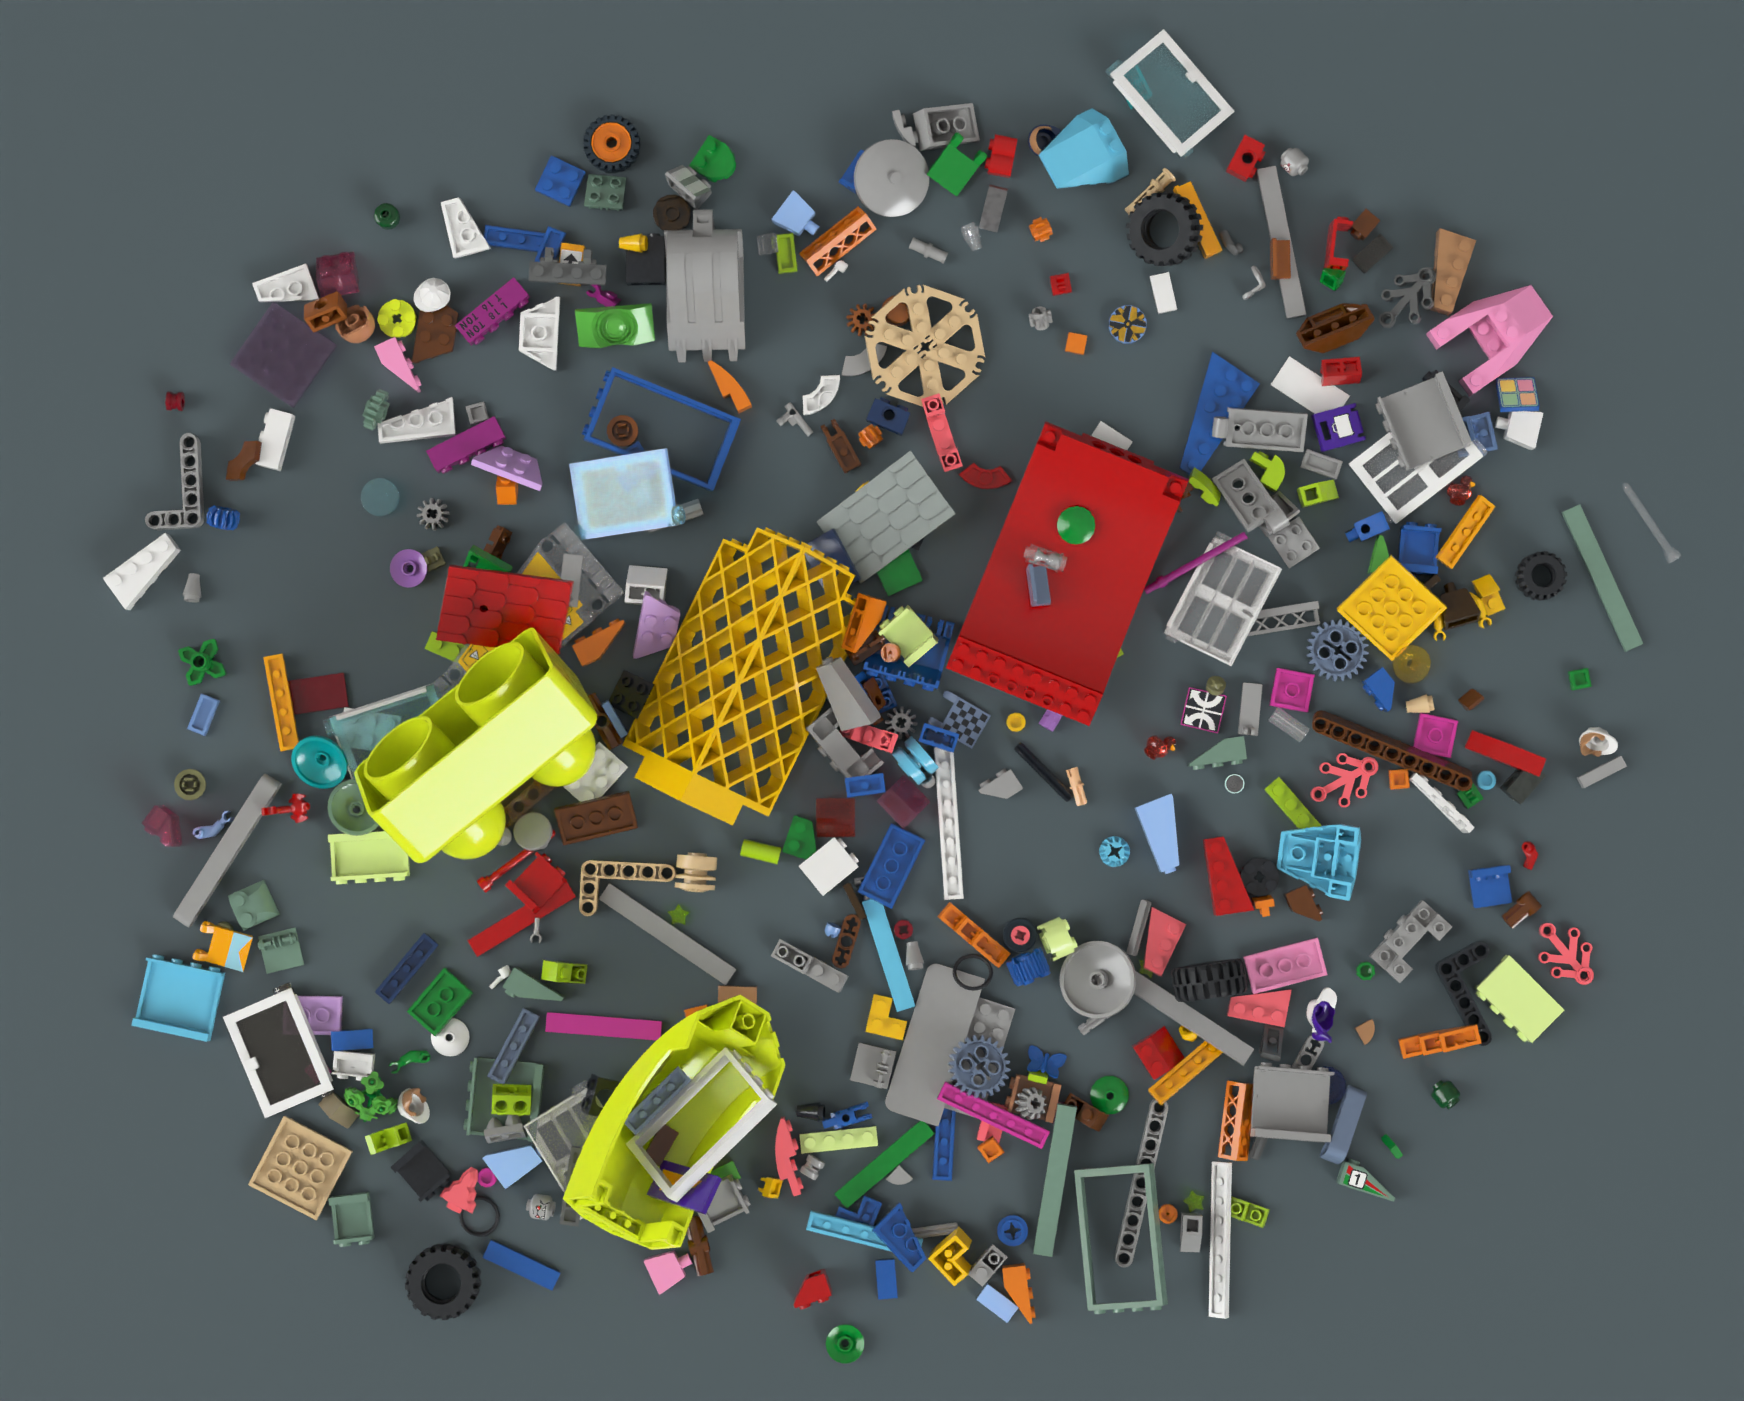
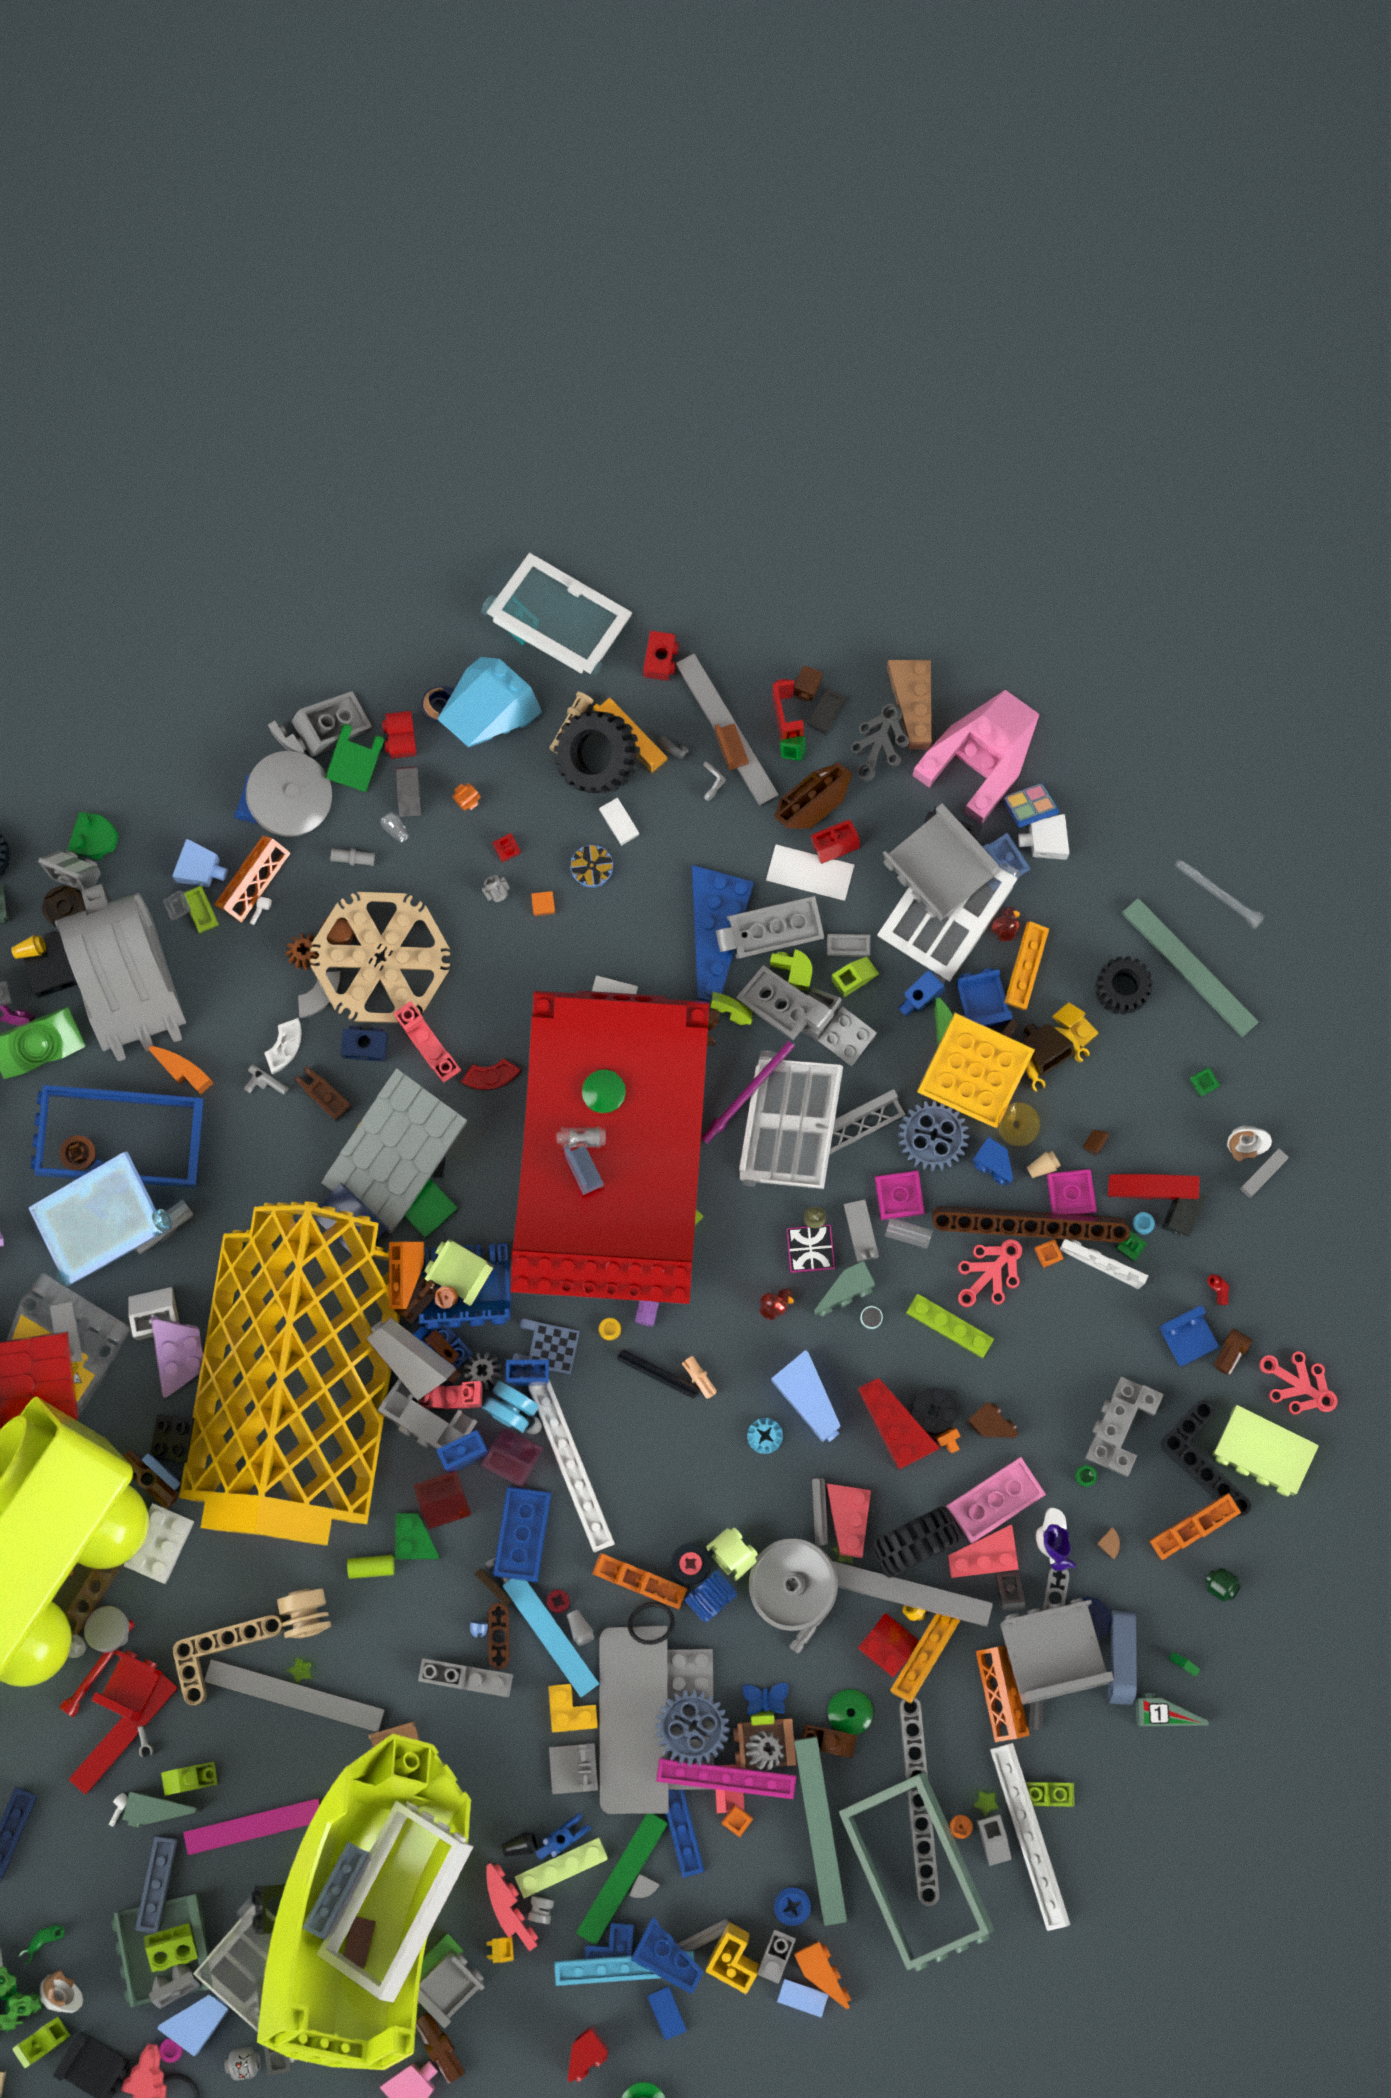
camera: 20 degrees left, 10 degrees down
green tile [407,968,474,1037] -> none
white dish [431,1018,470,1056] -> none
reddish brown tile [554,791,638,846] -> none
orange slope [572,619,626,667] -> none
dark purple tile [647,1160,722,1215] -> none
white panel [799,837,859,896] -> none
orange gear [858,424,883,449] -> none
light grey slope [978,768,1023,799] -> none
medium azure wedge [1277,824,1361,901] -> none
light grey head [1280,148,1309,176] -> none
dark purple container [1311,403,1366,452] -> none

